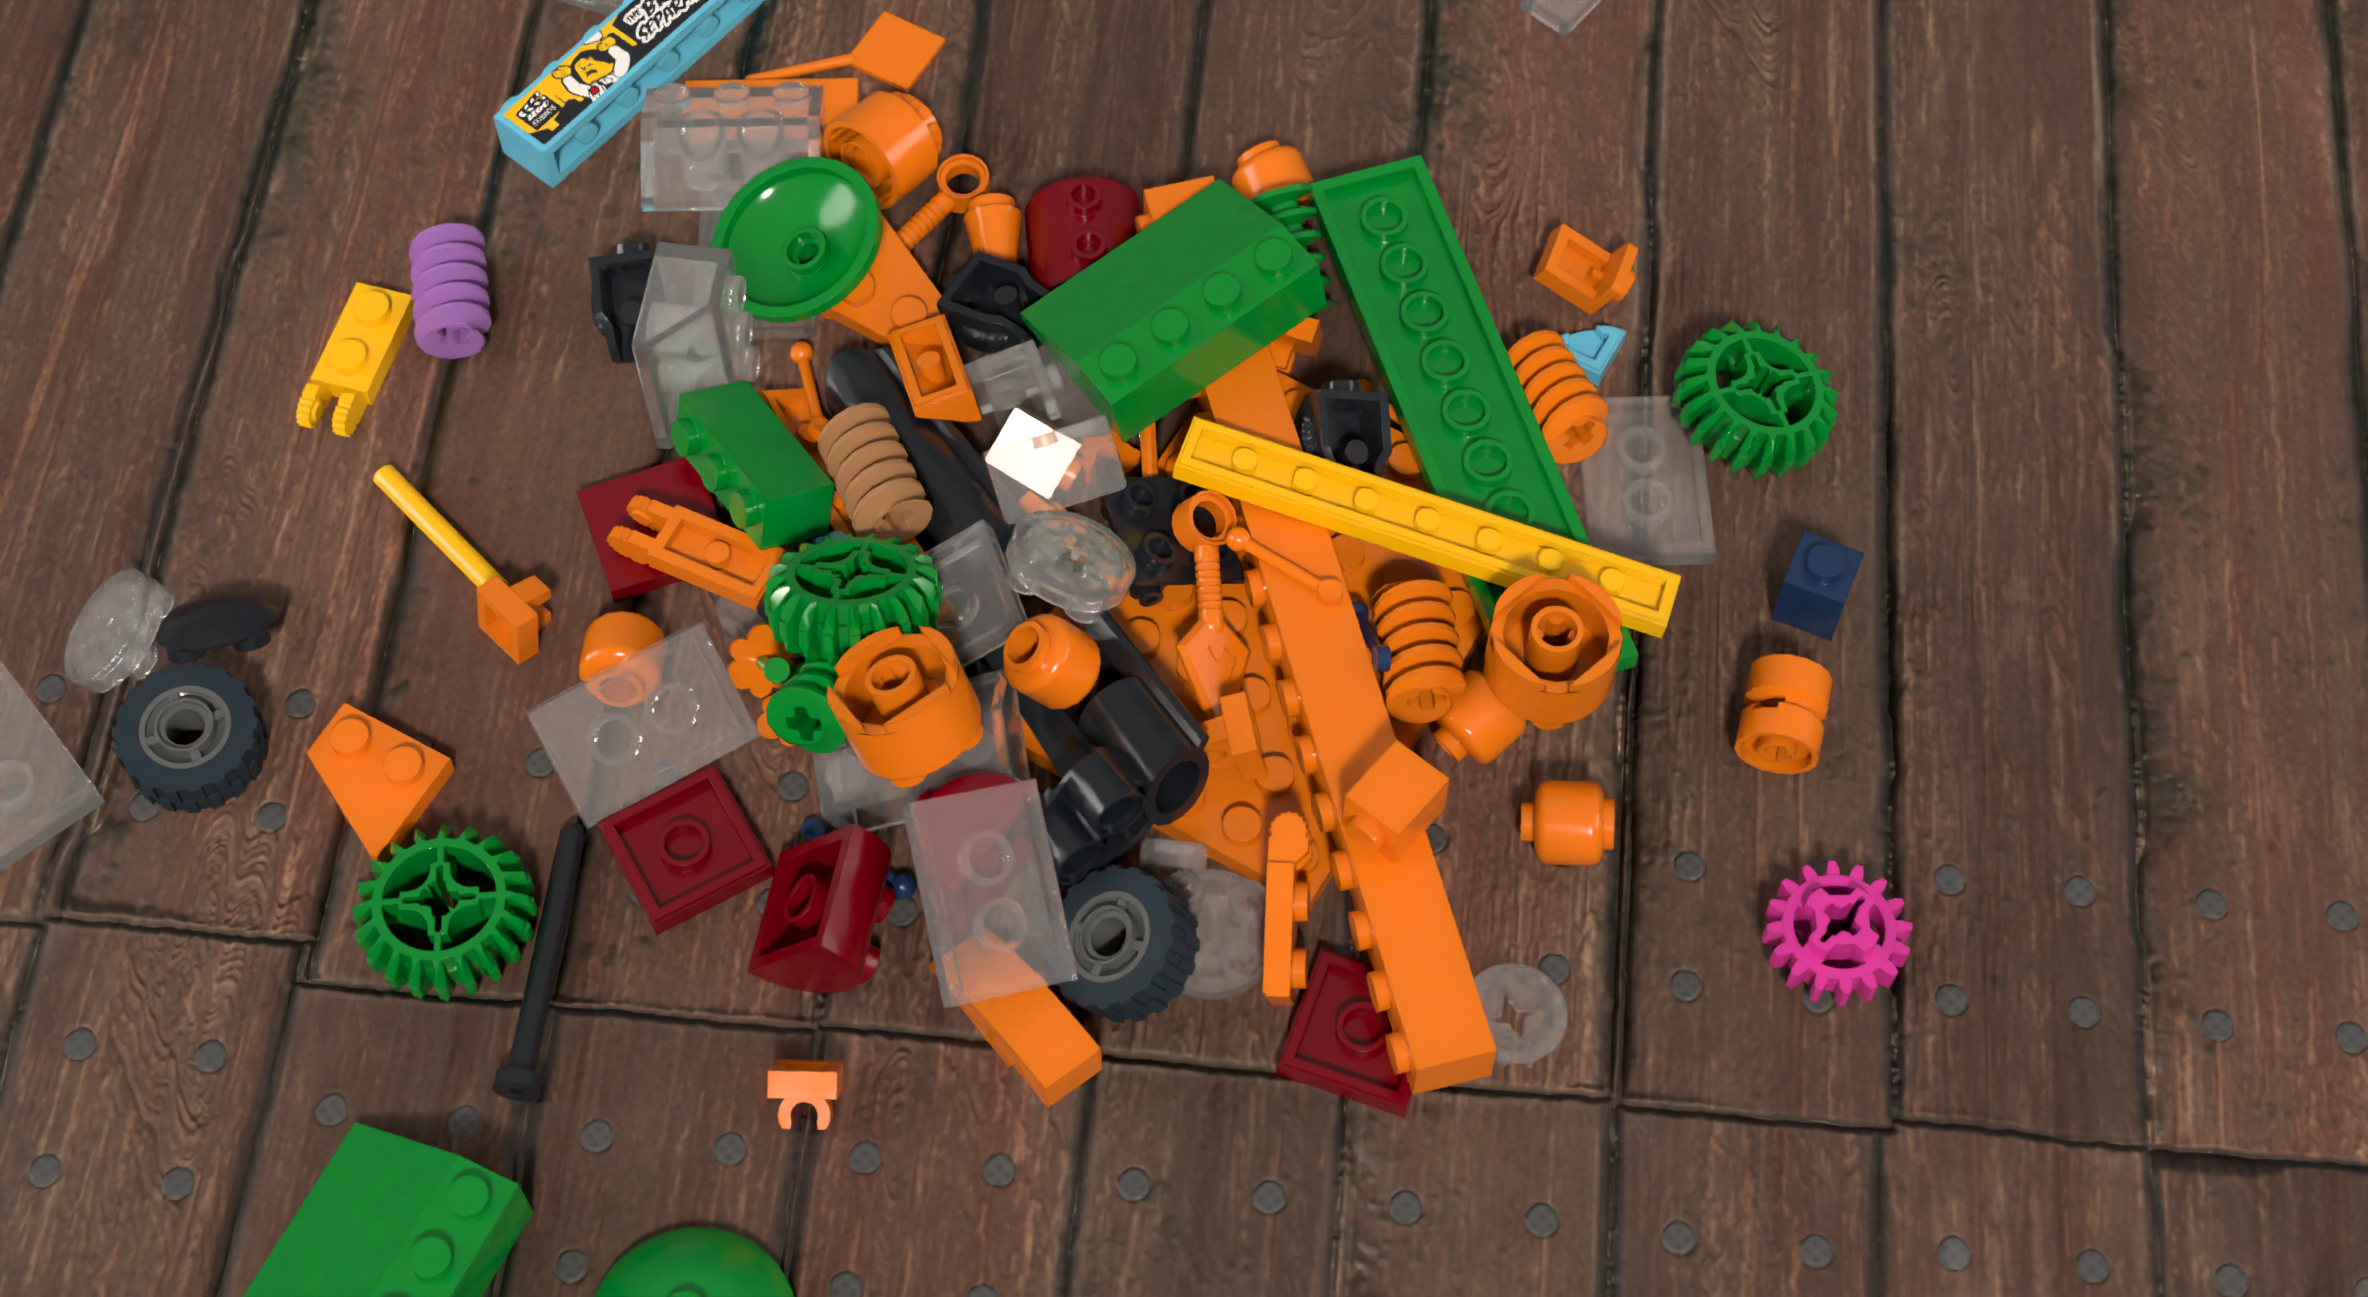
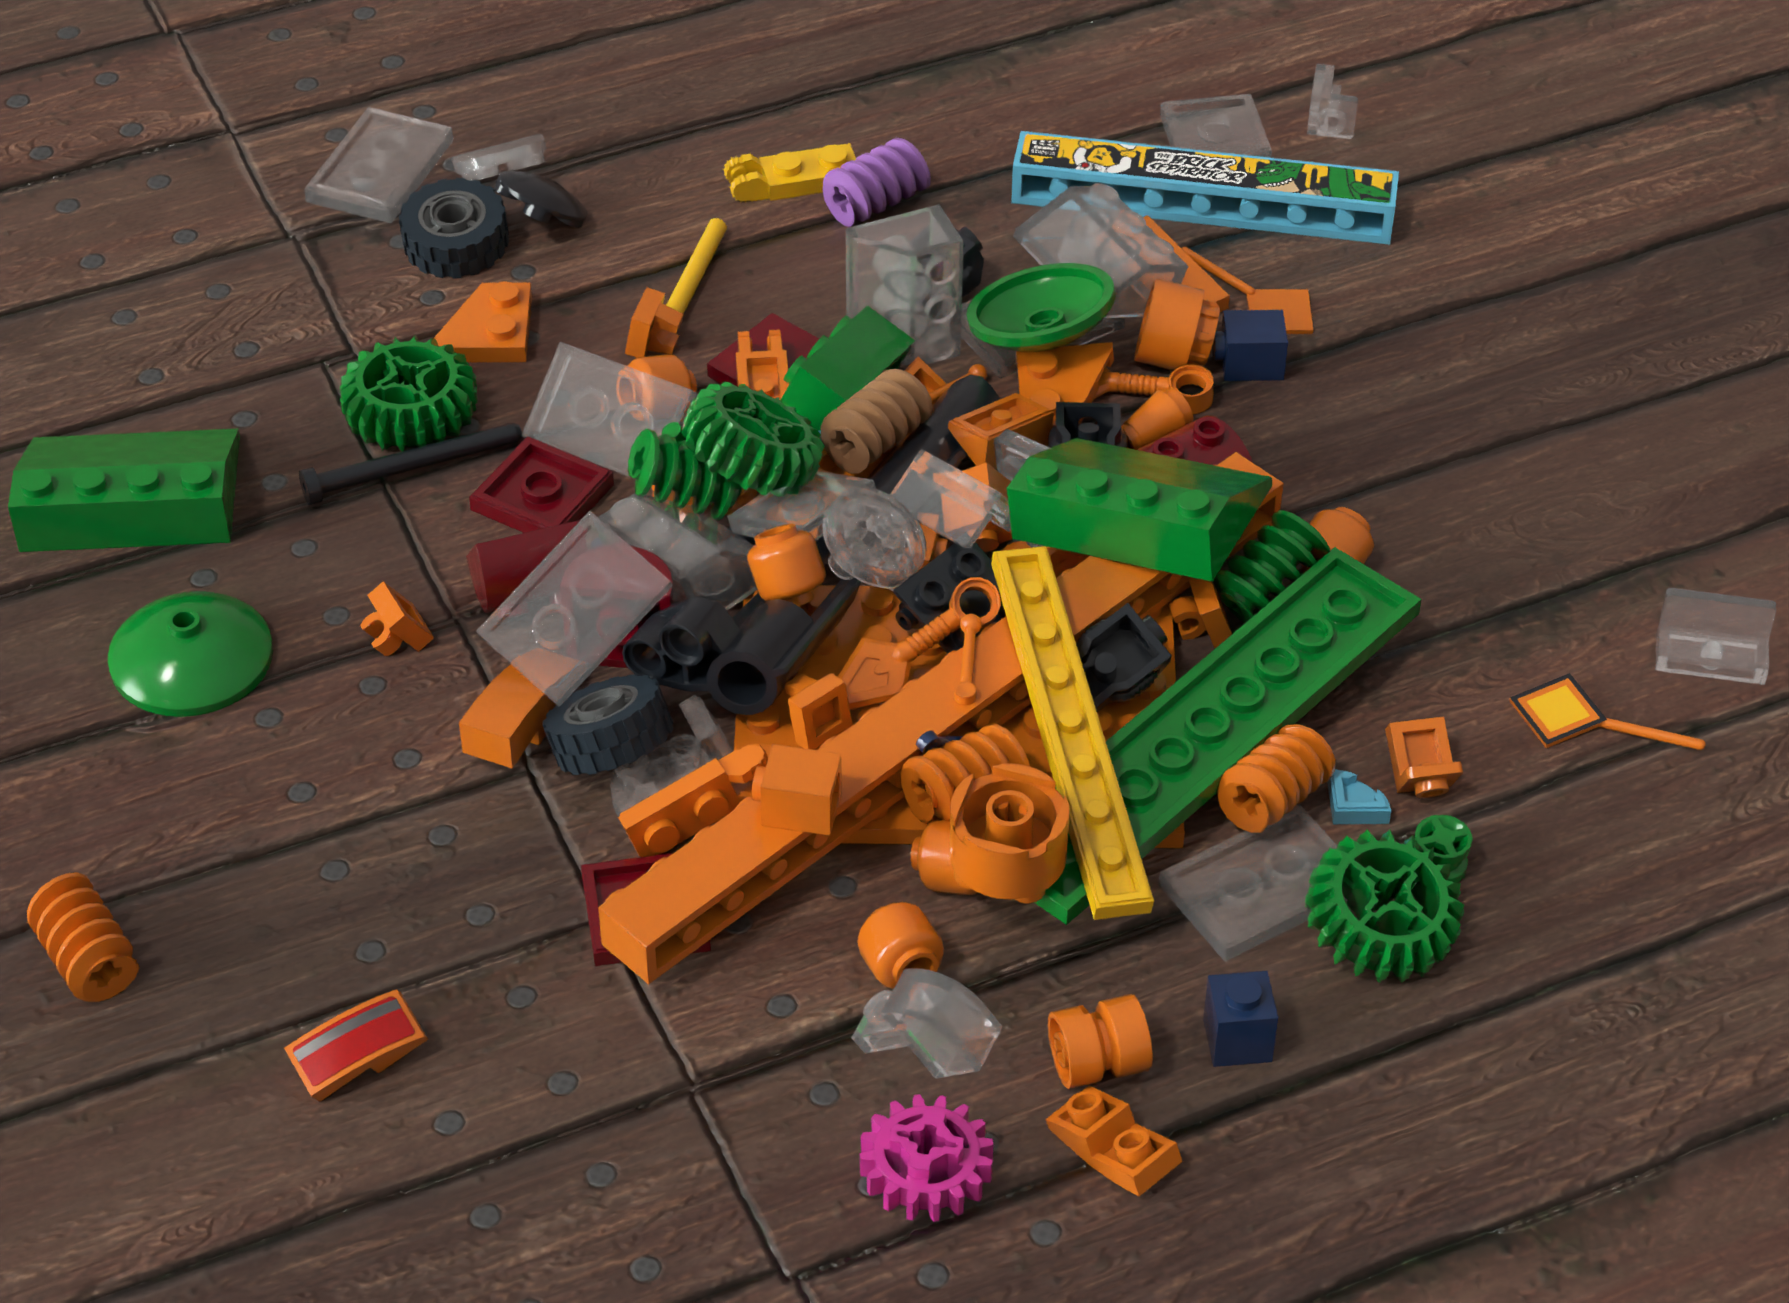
camera: 60 degrees right, 15 degrees down
orange brick [827,626,984,788] -> none
clear gear [1474,963,1568,1068] -> none
none -> clear brick [851,969,1003,1079]
none -> orange slope [1046,1085,1183,1197]
none -> dark blue brick [1212,310,1288,381]
none -> green wheel [1414,815,1473,883]
none -> piece [1510,673,1706,750]

